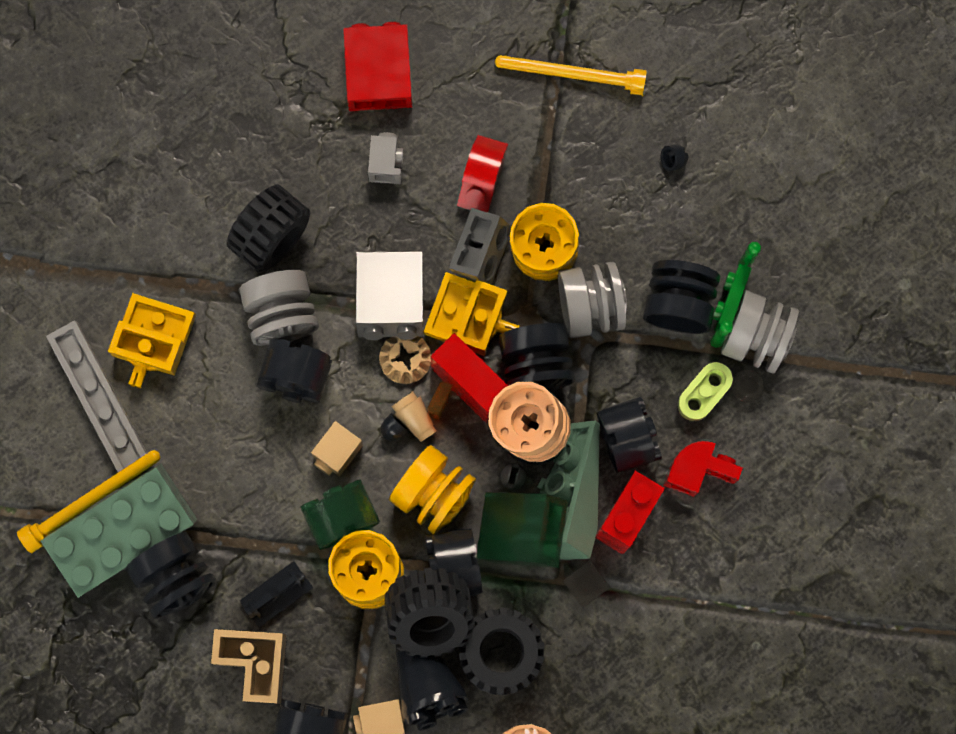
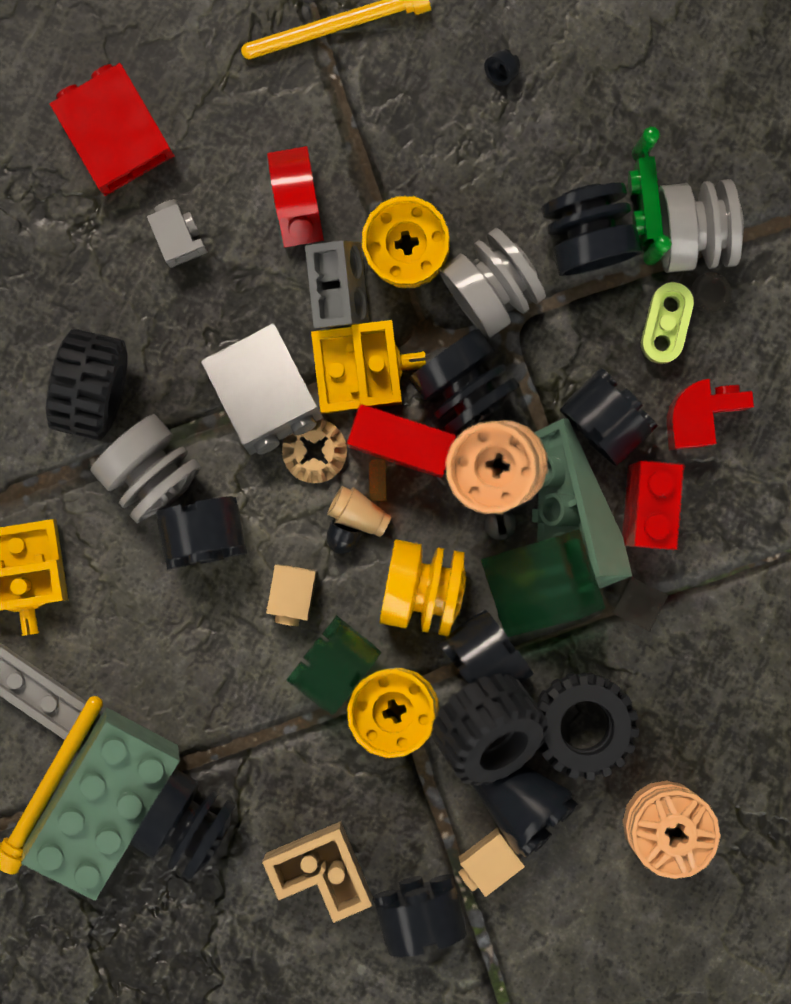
camera: 20 degrees left, 10 degrees up
black hinge [239,561,313,628] -> none

